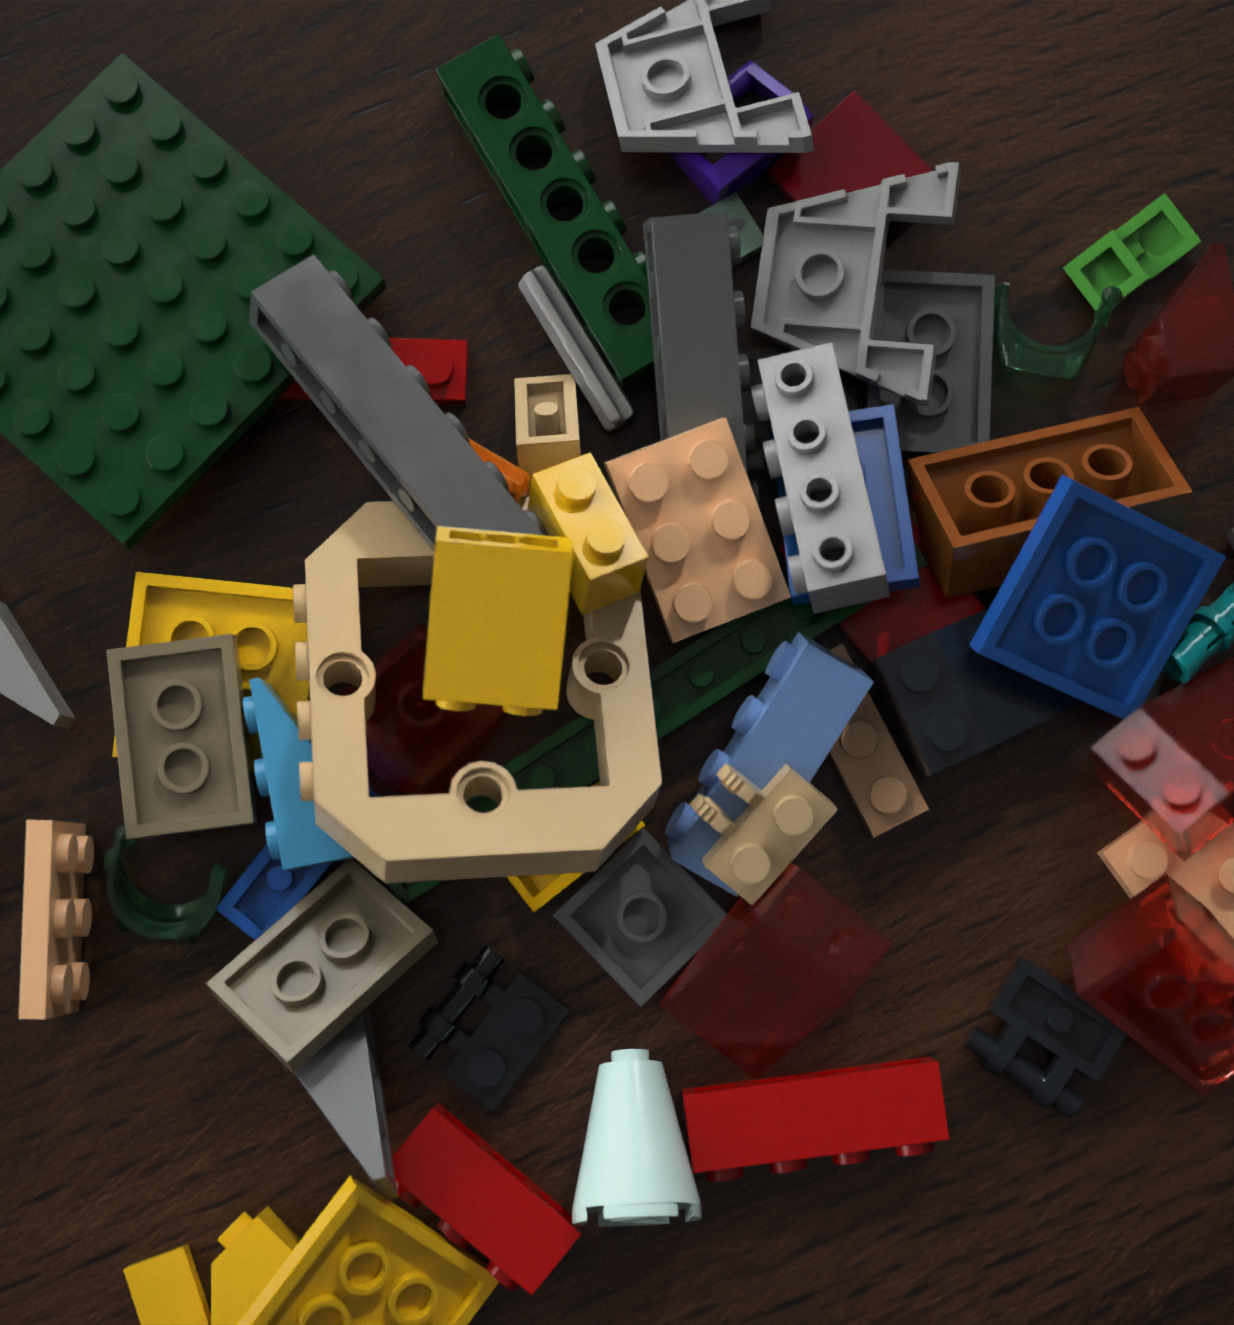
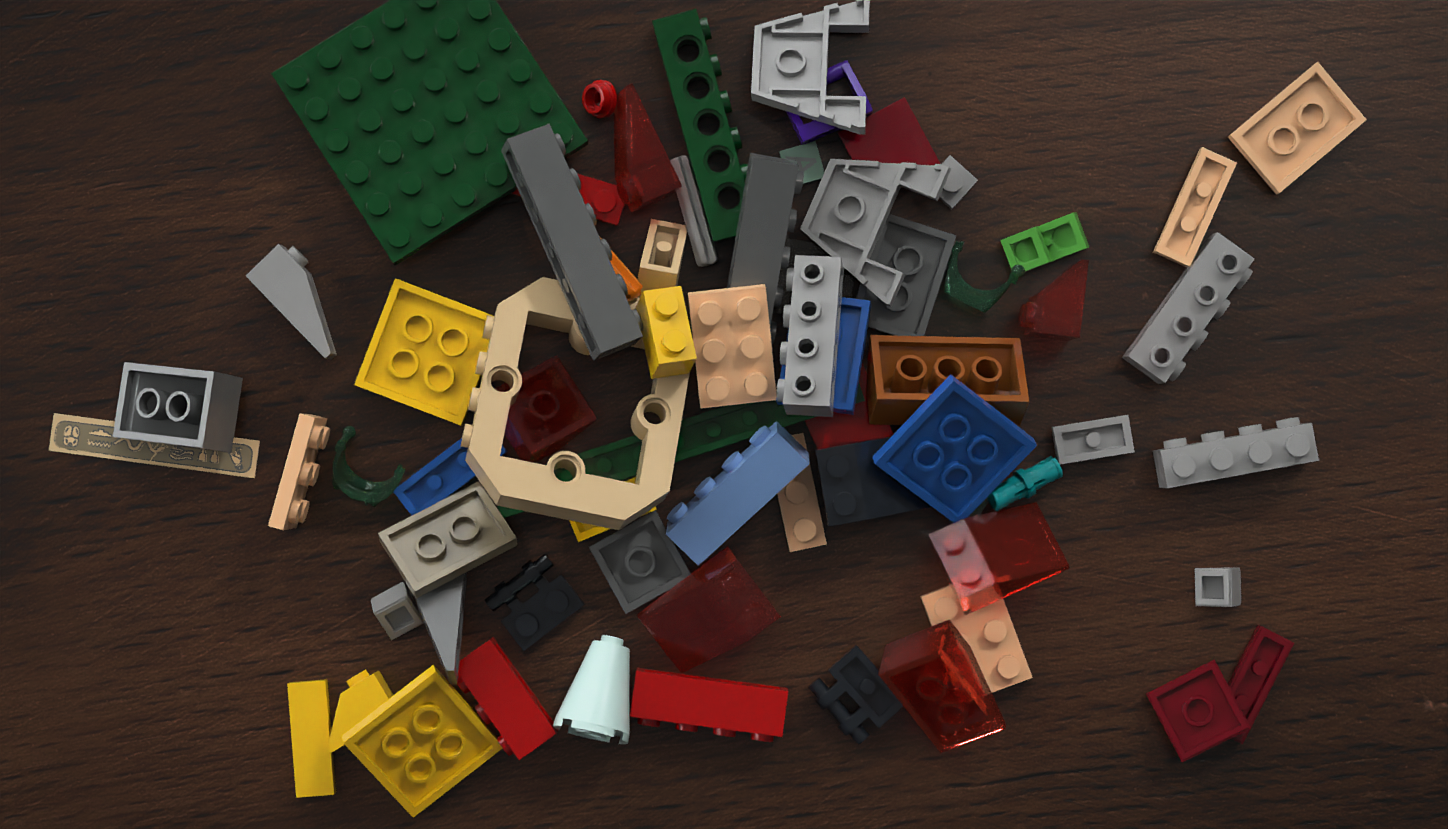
camera: 15 degrees right, 5 degrees up
dark tan plate [106,634,258,840] -> none
dark azure slope [243,678,355,870] -> none
yellow brick [423,526,573,716] -> none
tan hinge [689,763,838,906] -> none
none -> light grey slope [371,582,424,640]
none -> red plate [582,80,617,118]
none -> clear red slope [614,84,682,213]
none -> light grey plate [939,155,978,210]

